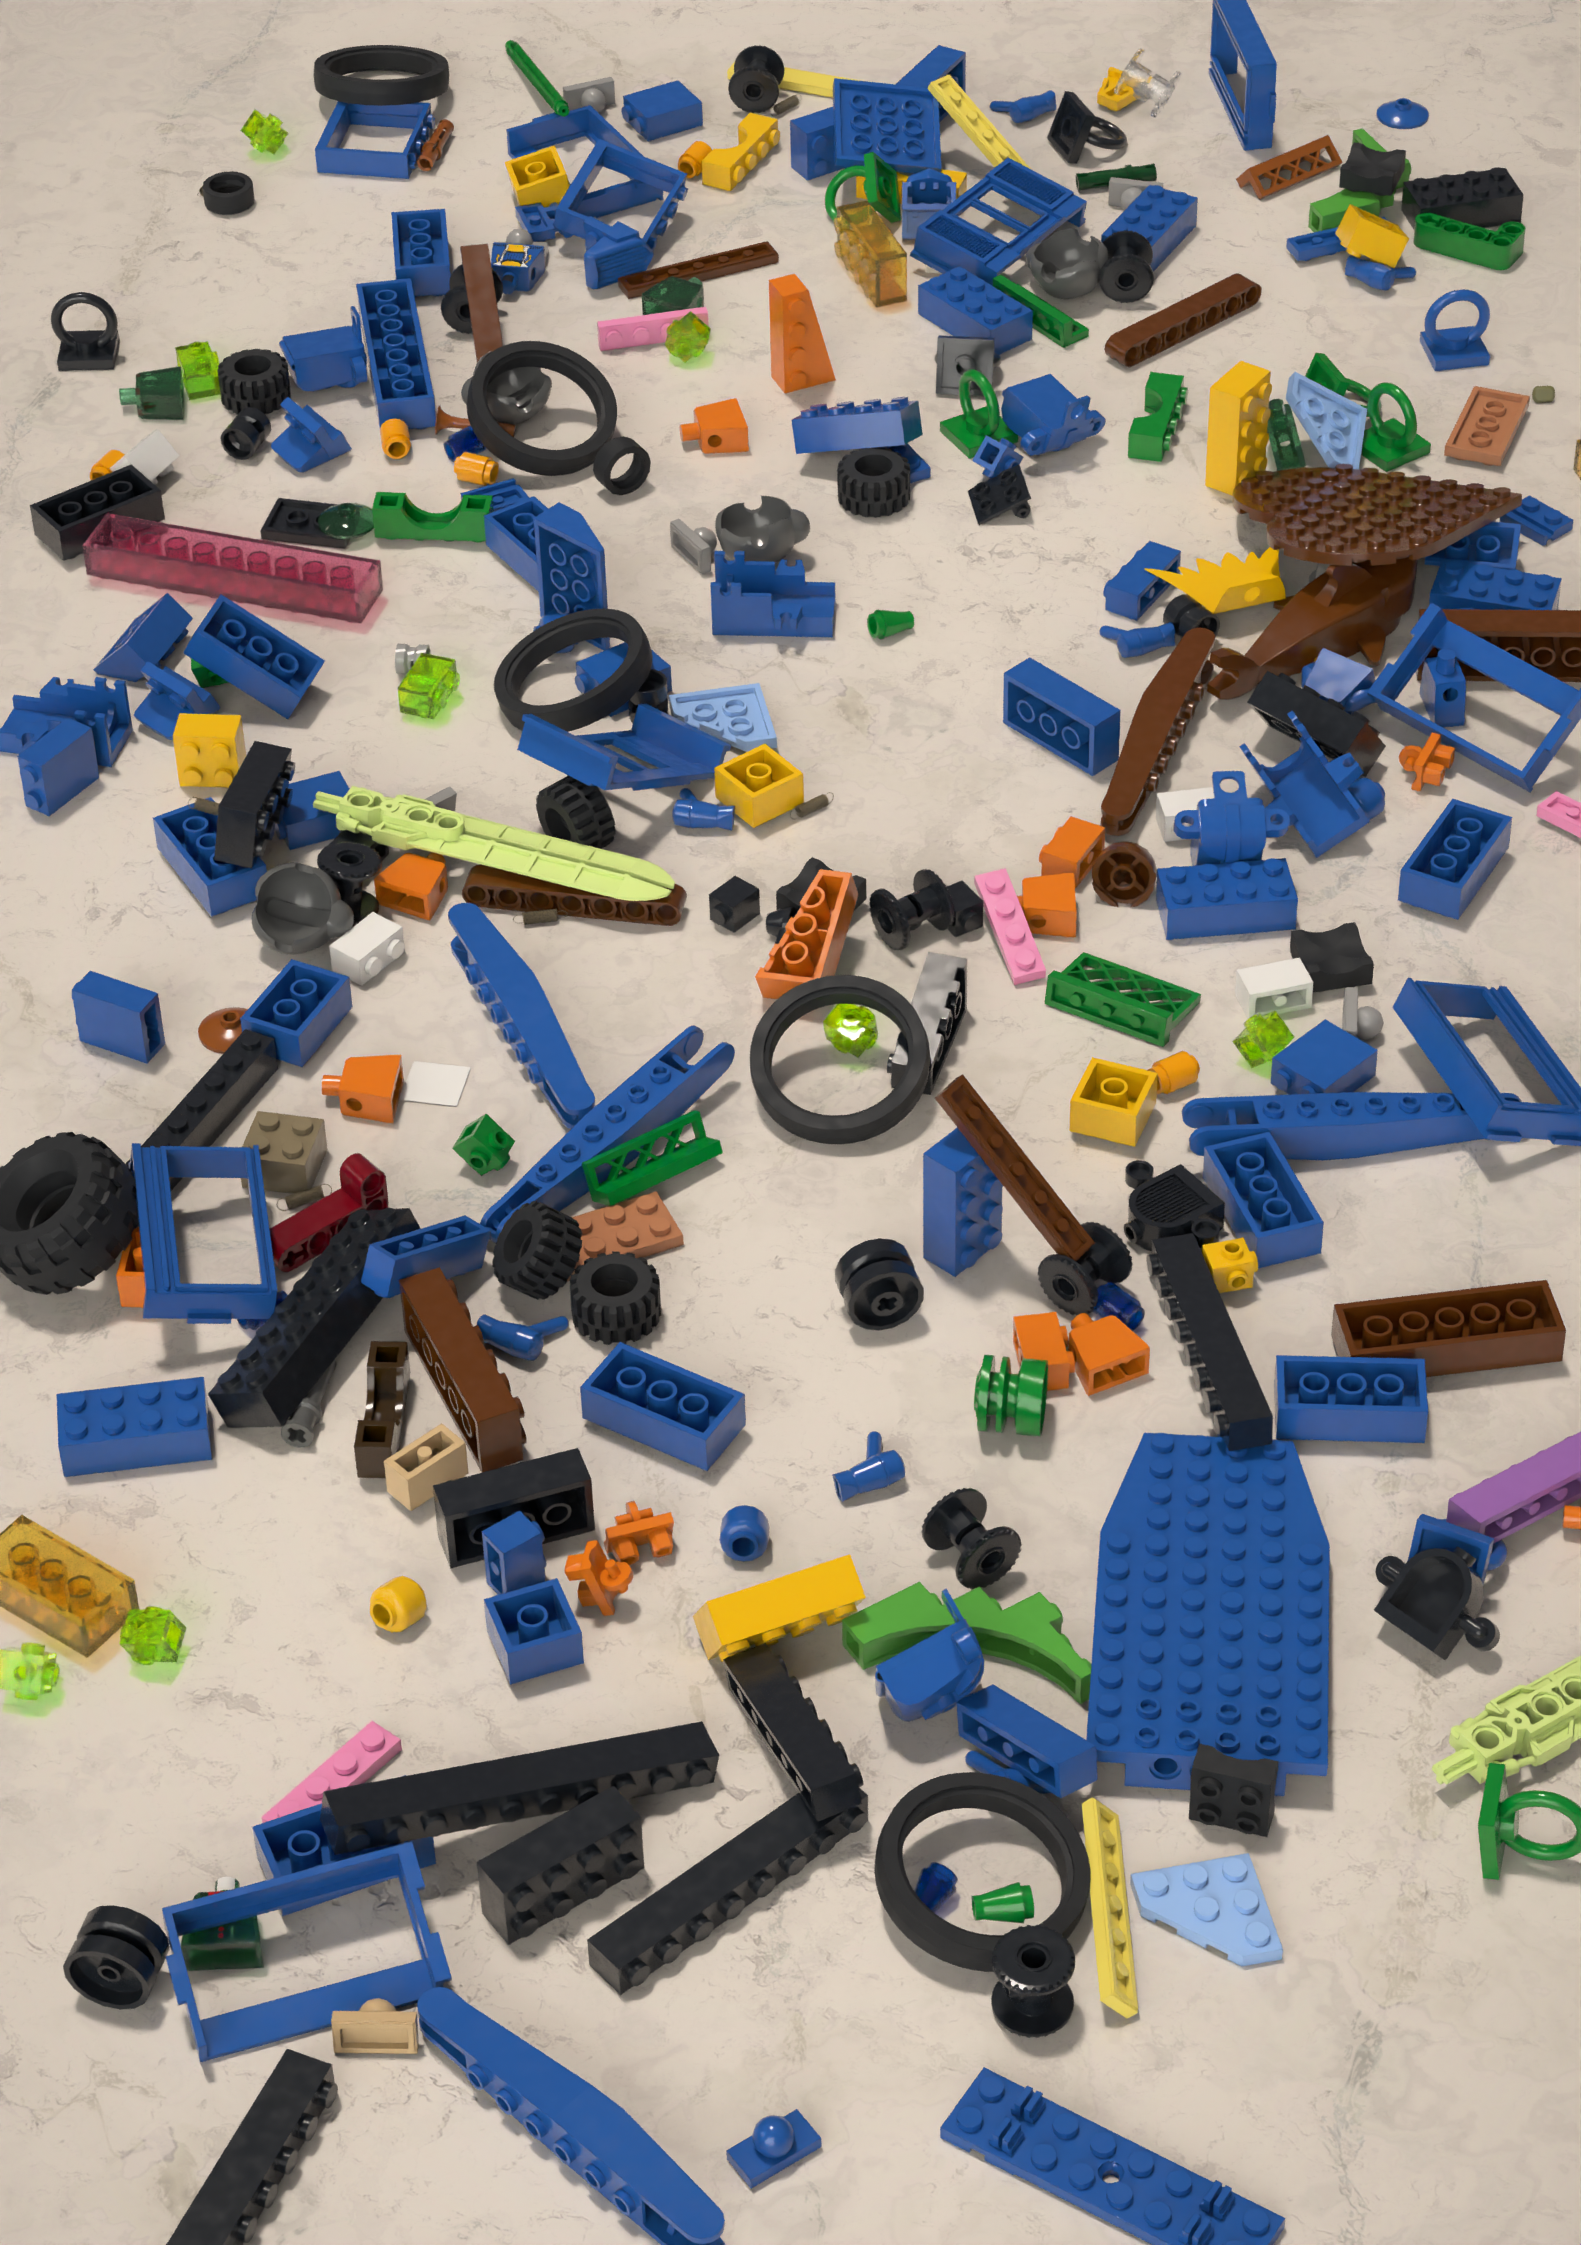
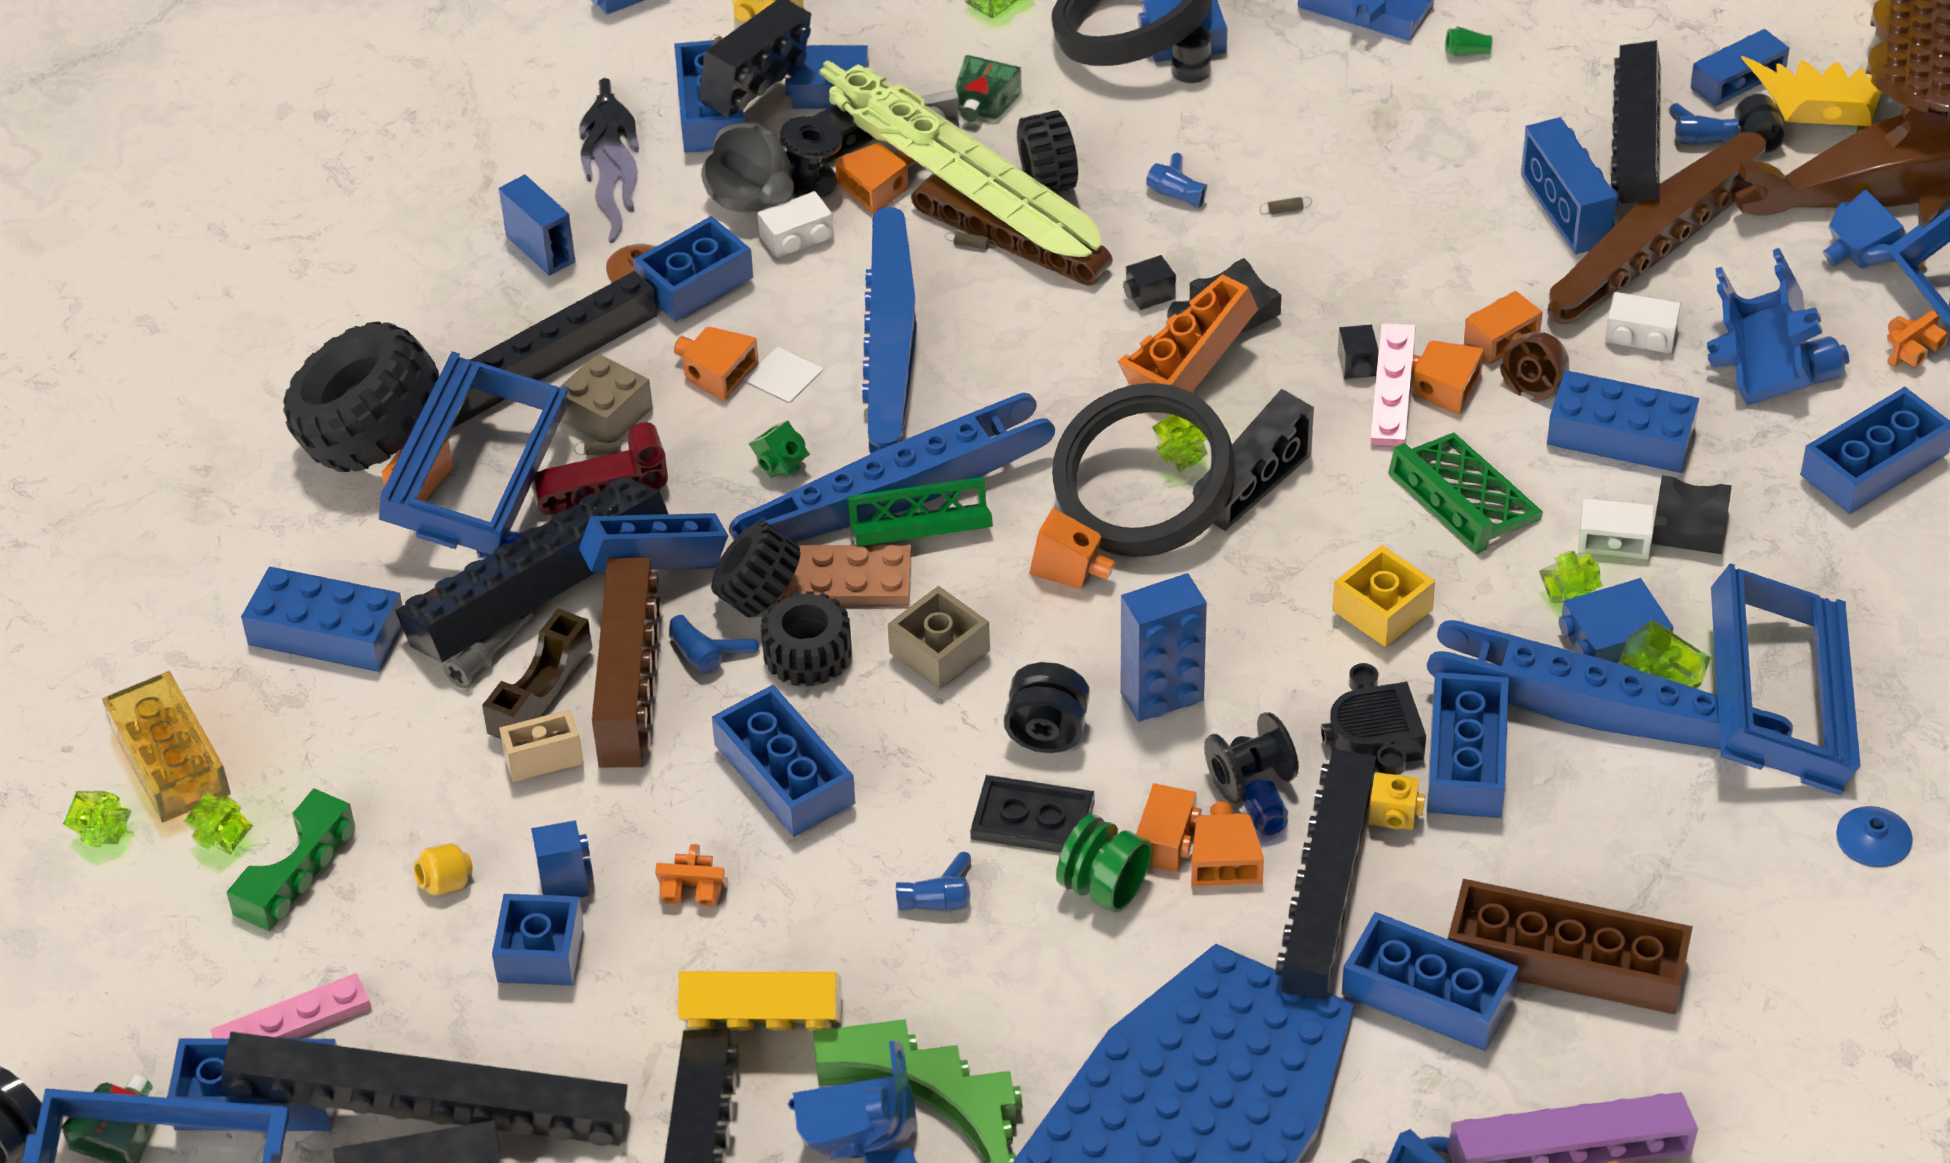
camera: 25 degrees right, 5 degrees up
black brick [433,1448,595,1569] -> none
blue piece [517,704,731,791] -> none
orange hips [565,1540,633,1616] -> none
light blue plate [669,683,777,752] -> none
yellow brick [714,744,804,828] -> none
blue head [719,1505,770,1562] -> none
black hose [869,869,955,950] -> none
black hose [921,1488,1022,1589] -> none
reddish brown tile [935,1074,1095,1261] -> none
light orange brick [1148,1051,1200,1094] -> none
blue piece [1173,771,1290,866] -> none
black brick [1247,671,1386,777] -> none
light grey tile [1342,987,1384,1039] -> none
none -> green arch [226,788,355,932]
none -> clear purple piece [579,78,639,243]
none -> dark tan brick [888,585,990,689]
none -> clear green torso [955,54,1022,122]
none -> black tile [970,775,1094,853]
none -> orange torso [1029,508,1115,589]
none -> black brick [1611,40,1661,204]
none -> clear neon green brick [1619,619,1711,688]

